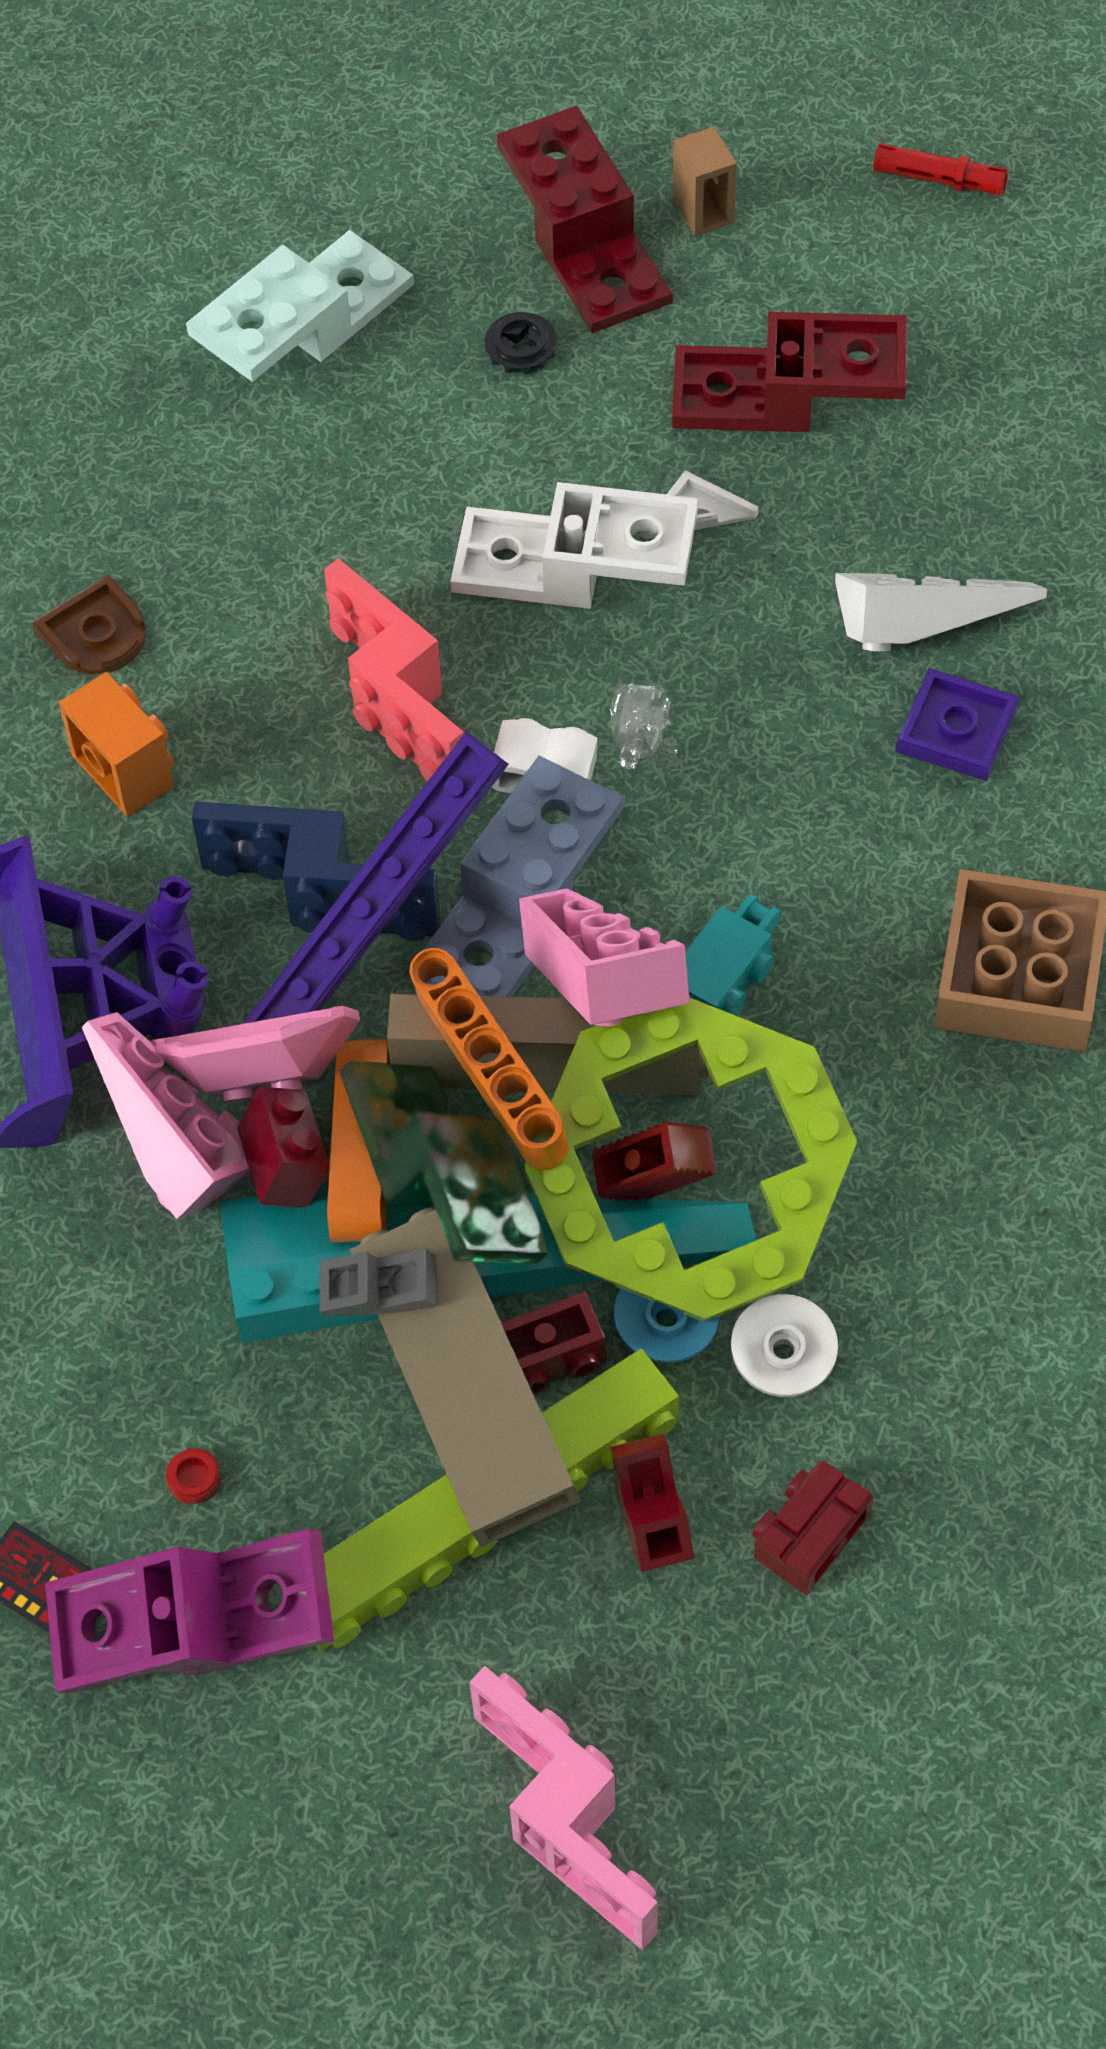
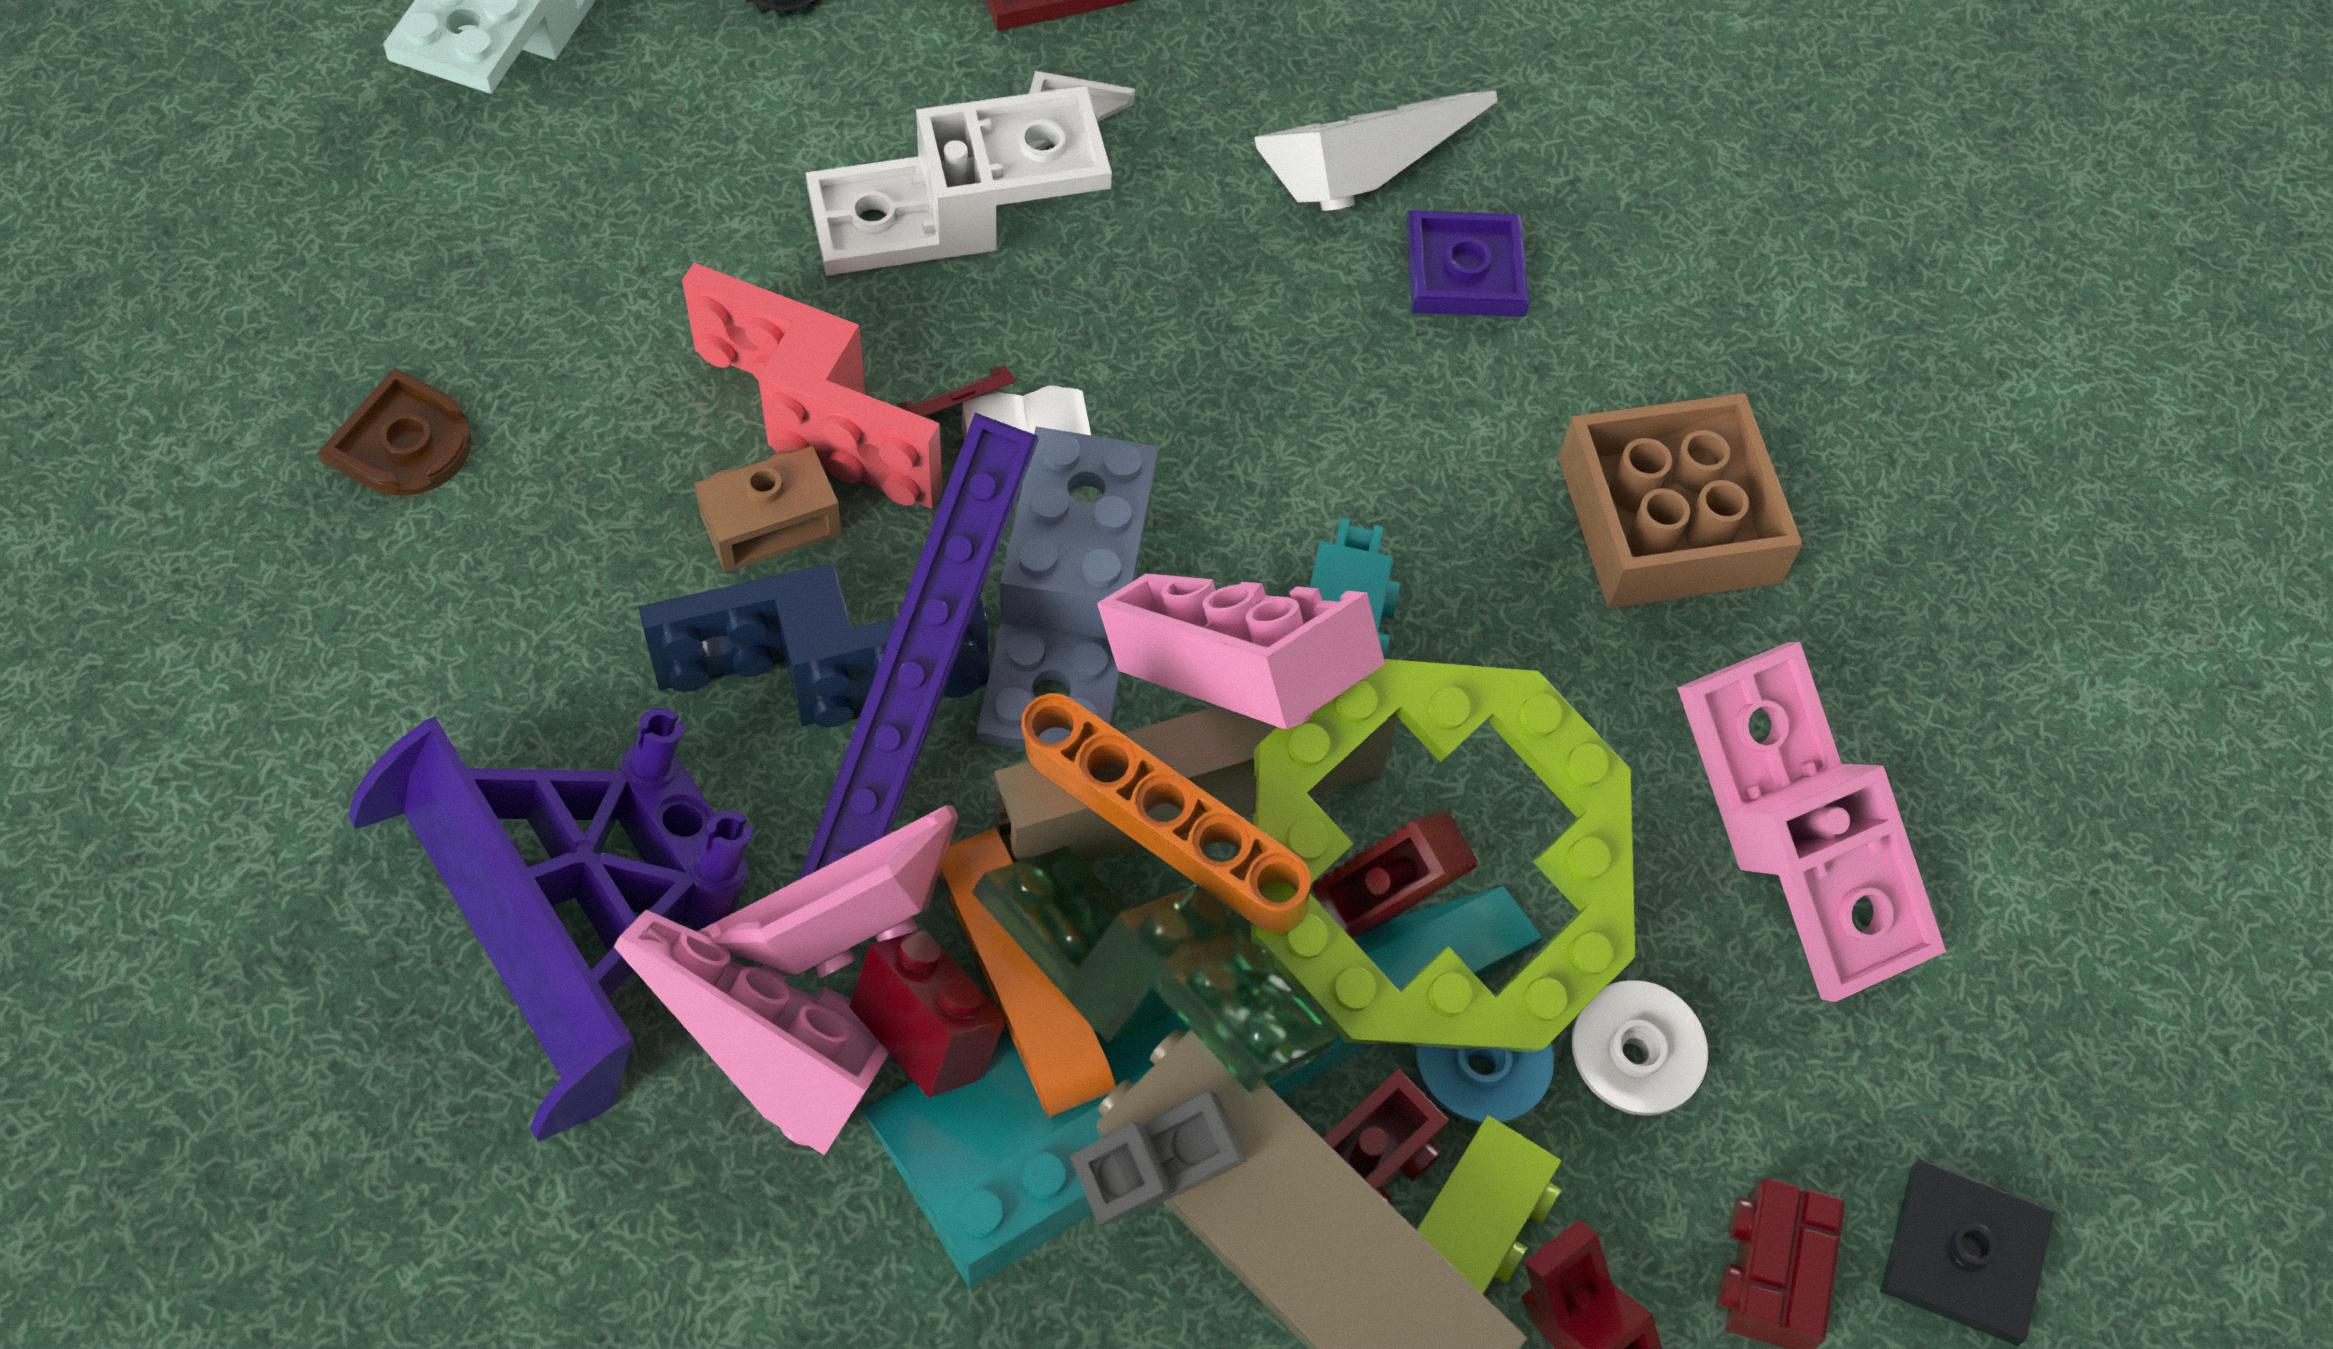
camera: 30 degrees left, 0 degrees up
orange brick [58,671,174,817] -> none
clear piece [610,684,681,769] -> none
none -> medium nougat brick [694,445,842,573]
none -> dark red piece [896,365,1017,417]
none -> bright pink bracket [1677,642,1946,1002]
none -> black plate [1880,1159,2055,1346]

